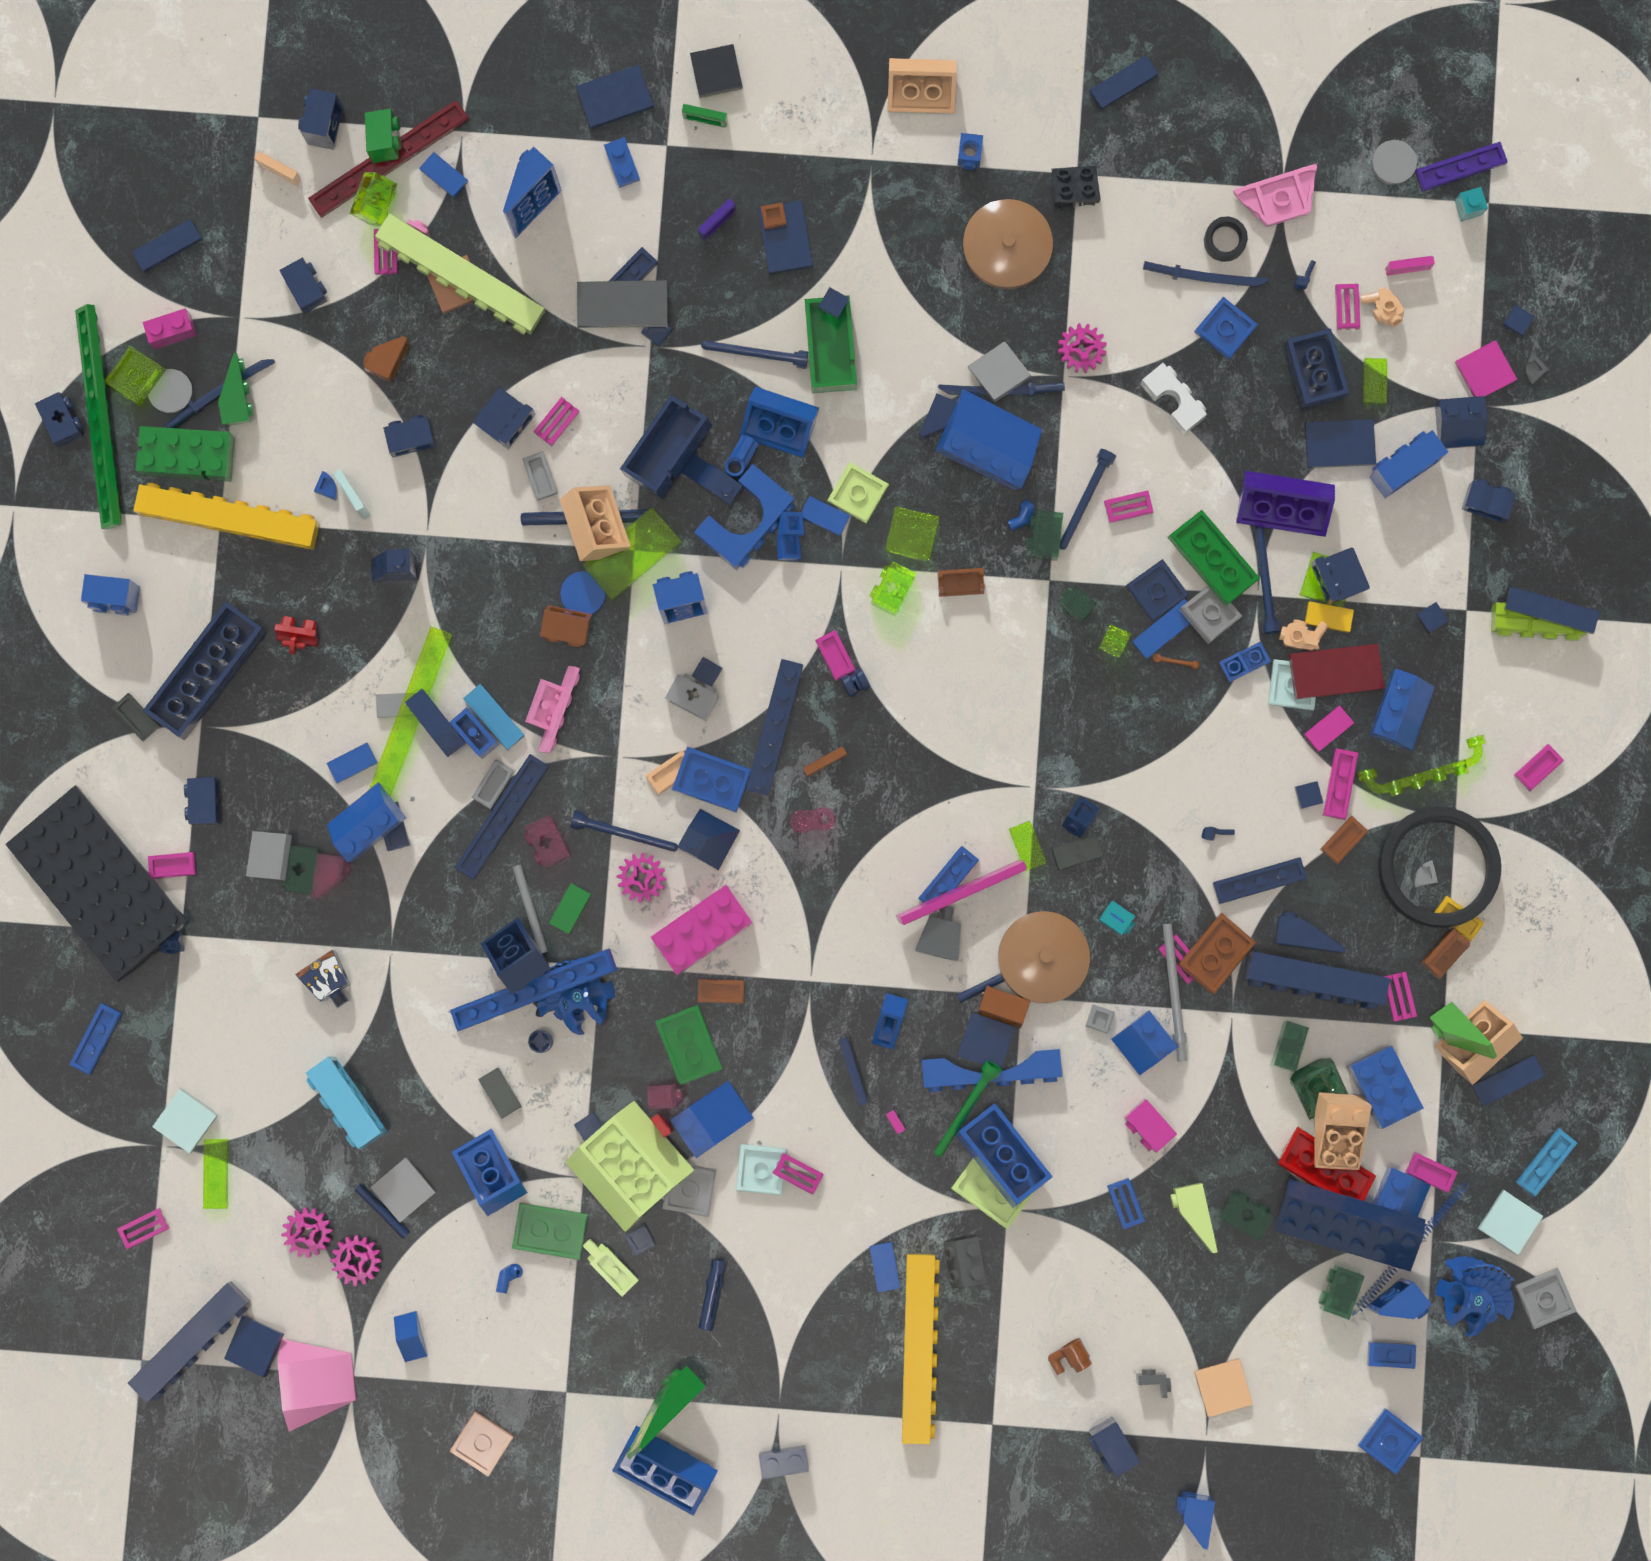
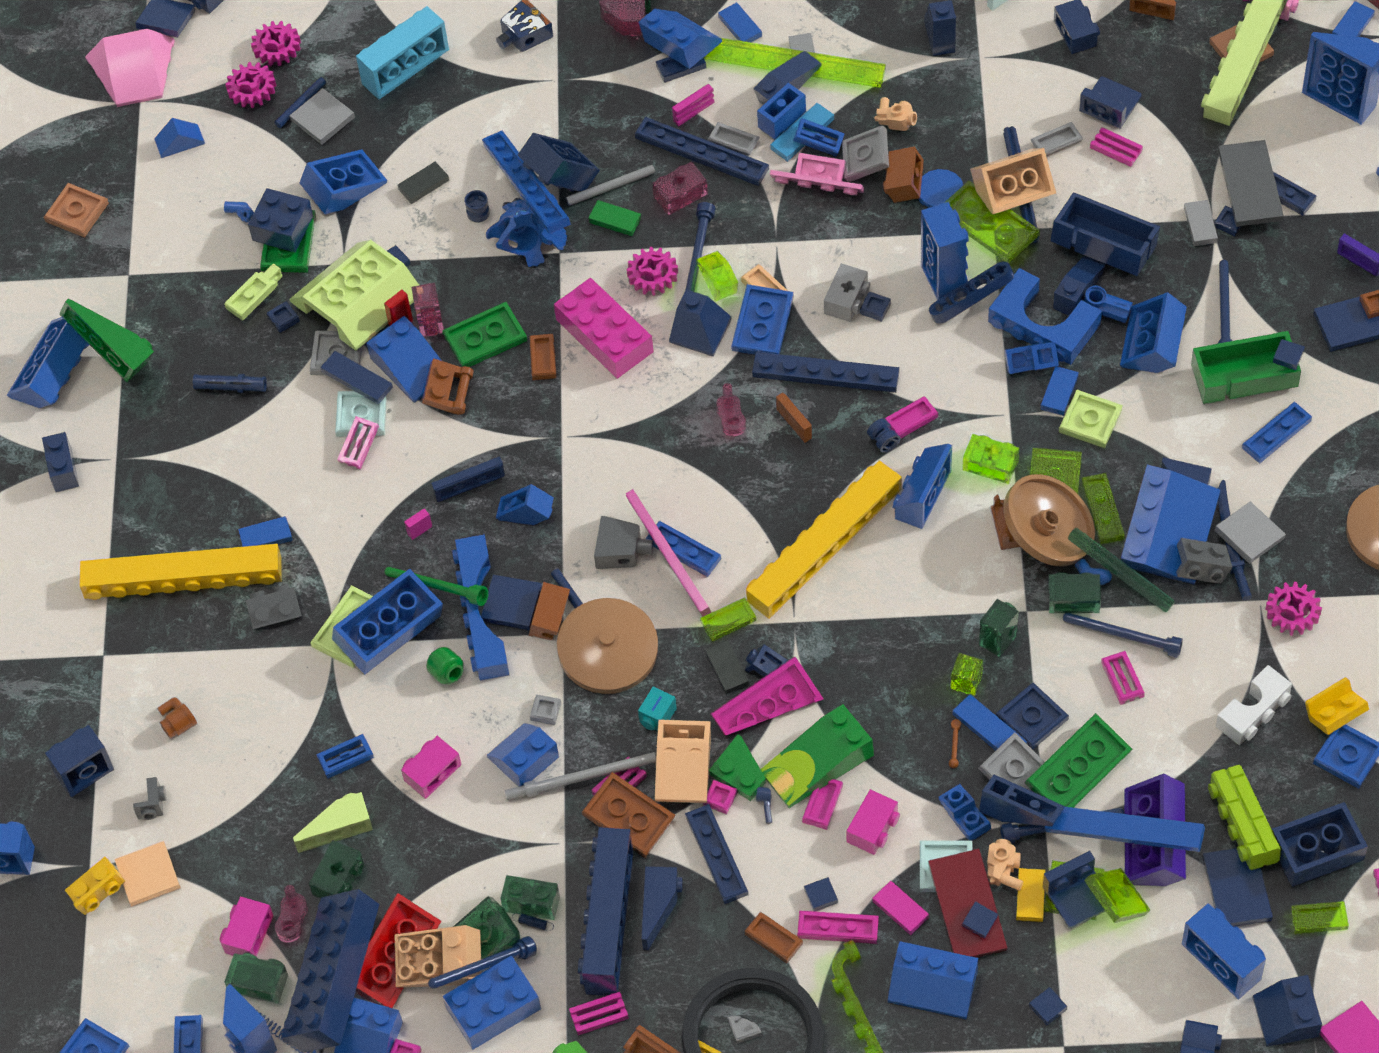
camera: 85 degrees right, 25 degrees down
none -> yellow bracket [65,856,125,915]
none -> dark pink brick [220,896,273,962]
none -> dark blue brick [248,188,313,252]
none -> clear pink piece [275,885,308,943]
none -> dark blue tile [320,351,393,405]
none -> dark orange plate [422,358,474,415]
none -> green head [426,647,464,685]
none -> dark blue piece [428,936,537,989]
none -> dark blue piece [512,913,554,931]
none -> light nougat slope [655,720,711,803]
none -> dark pink tile [672,84,715,126]
none -> clear neon green slope [696,251,738,302]
none -> dark pink tile [703,780,737,814]
none -> green wing [709,734,766,801]
none -> dark pink wing [711,657,823,735]
none -> yellow brick [746,460,902,619]
none -> green slope [761,704,874,808]
none -> blue tile [793,118,844,157]
none -> dark pink tile [802,779,843,830]
none -> light grey tile [842,125,889,182]
none -> dark pink brick [846,789,900,855]
none -> light nougat piece [874,97,917,131]
none -> blue slope [892,443,952,529]
none -> dark blue beam [929,262,1014,324]
none -> dark blue tile [962,901,999,939]
none -> dark blue slope [979,774,1064,826]
none -> medium nougat dish [1003,474,1095,566]
none -> blue tile [1045,807,1205,852]
none -> clear green axle [1068,528,1174,612]
none -> clear neon green tile [1082,473,1125,544]
none -> clear neon green tile [1084,868,1150,923]
none -> dark grey bracket [1176,538,1232,584]
none -> light grey tile [1184,200,1218,246]
none -> lime brick [1208,765,1281,870]
none -> blue tile [1242,401,1312,464]
none -> yellow bracket [1305,677,1369,735]

